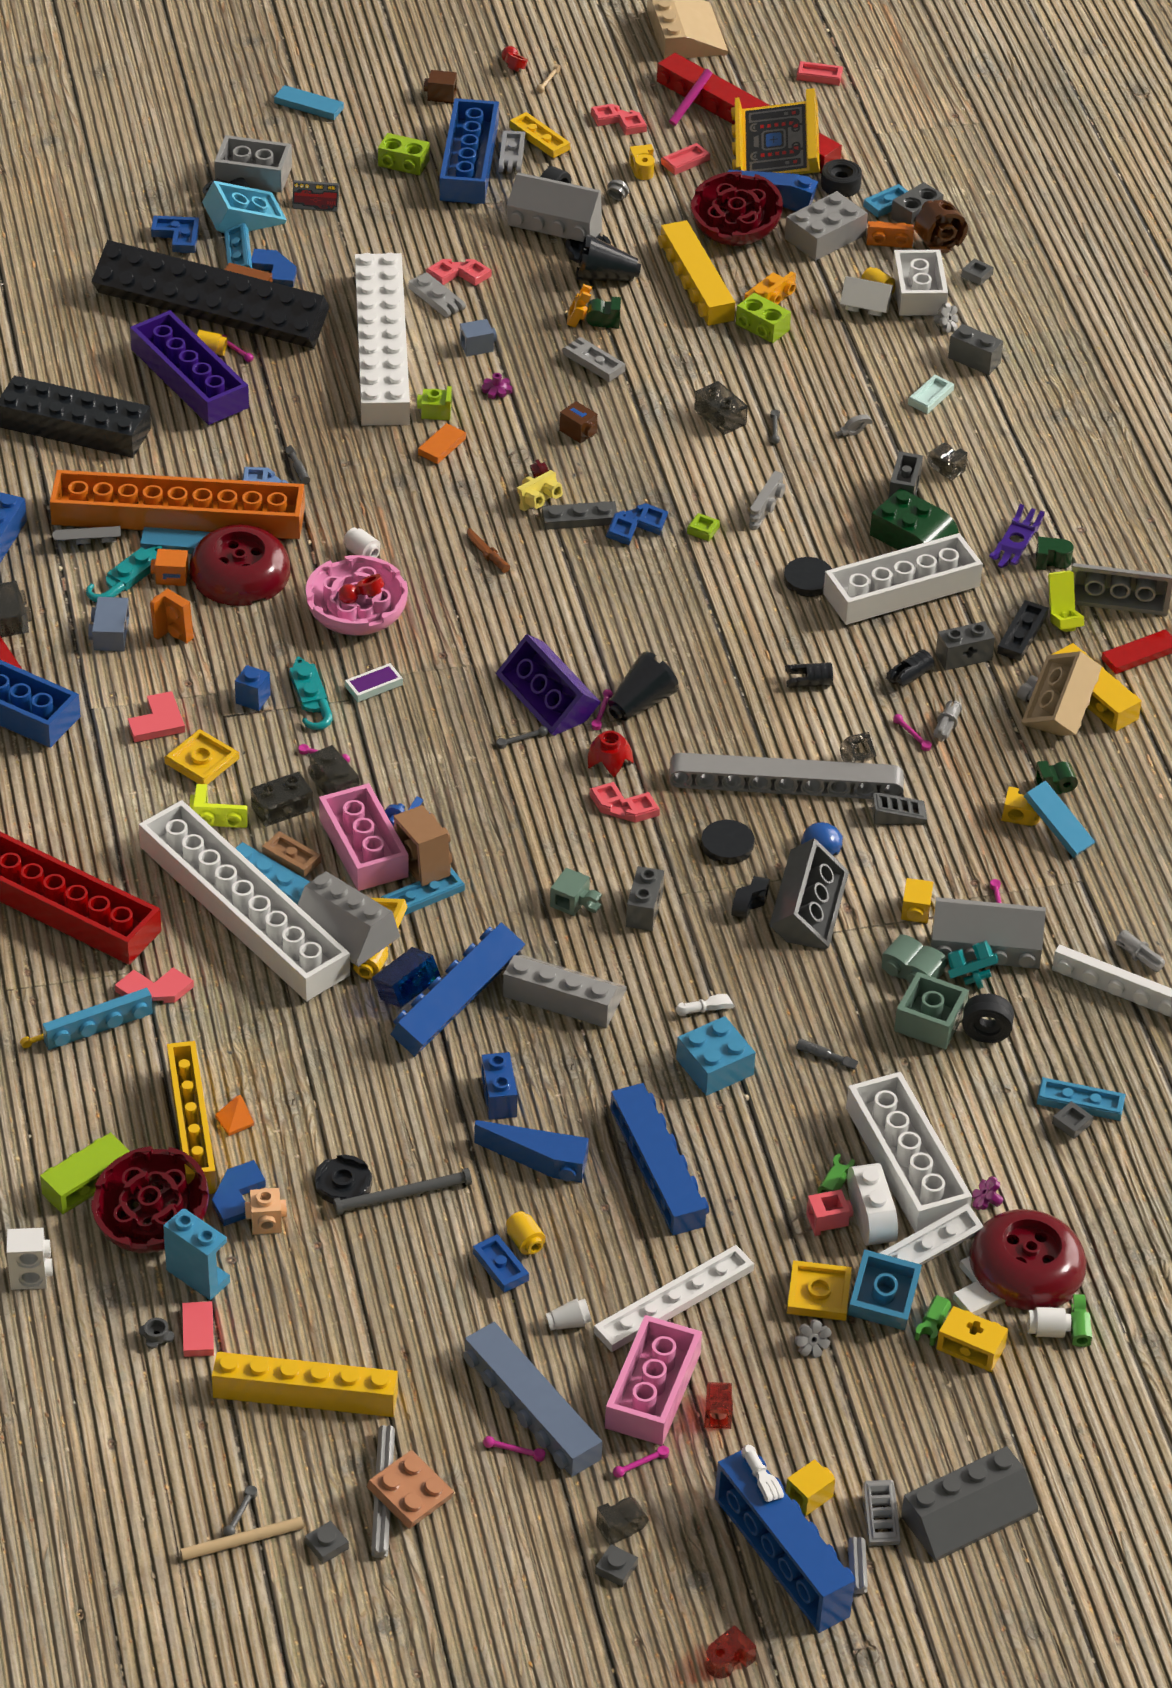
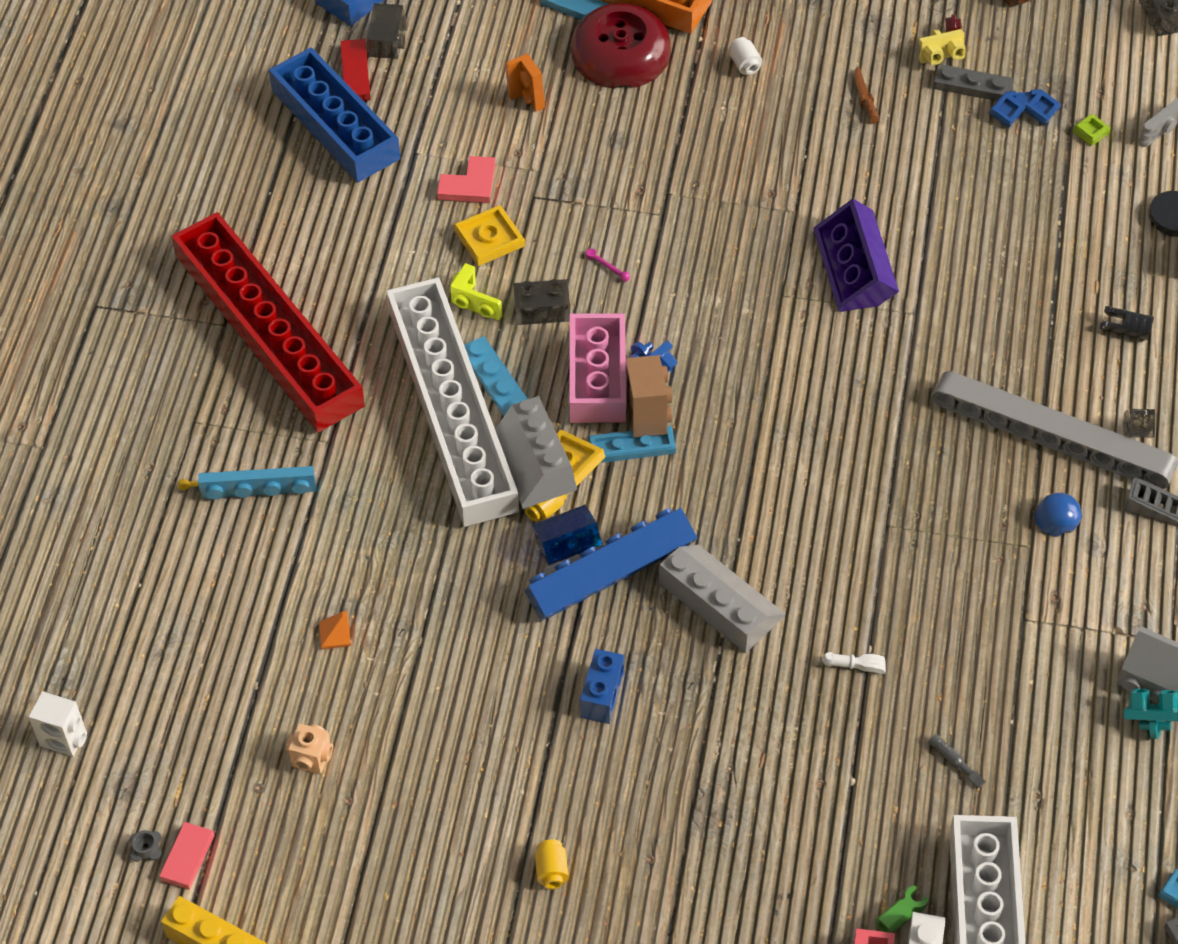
camera: 25 degrees right, 10 degrees up
lime brick [40,1132,130,1215] -> none
teal plate [86,546,162,602] -> none
sand blue brick [88,597,130,651] -> none
dark red brick [91,1146,209,1253] -> none
coral tile [115,967,194,1003] -> none
orange brick [151,549,189,586] -> none
dark azure panel [163,1209,230,1300] -> none
yellow brick [167,1041,216,1194] -> none
blue tile [212,1160,266,1226] -> none
blue brick [235,665,271,711] -> none
medium nougat plate [262,831,321,877] -> none
teal plate [289,656,333,730] -> none
bright pink brick [306,555,408,636] -> none
clear smoke brick [308,745,360,795] -> none
black tile [314,1155,372,1204] -> none
dark grey bar [333,1168,472,1216] -> none
red plate [338,574,385,604] -> none
tile [345,663,403,702] -> none
blue plate [473,1234,529,1293] -> none
blue slope [474,1120,589,1183] -> none
dark grey hinge [496,726,548,749] -> none
sand green brick [550,868,602,916] -> none
red piece [588,731,634,777] -> none
coral tile [589,782,660,823] -> none
dark pink hinge [591,689,613,730] -> none
black cone [608,651,678,721] -> none
blue brick [610,1083,709,1235] -> none
dark grey brick [626,866,664,931] -> none
dark azure brick [676,1016,756,1096] -> none
black tile [701,819,755,864] -> none
black piece [731,875,770,919] -> none
dark grey slope [769,838,849,950] -> none
sand green brick [881,934,947,984] -> none
sand green brick [894,972,969,1049] -> none
yellow brick [901,878,934,924] -> none
black tyre [962,994,1014,1043] -> none

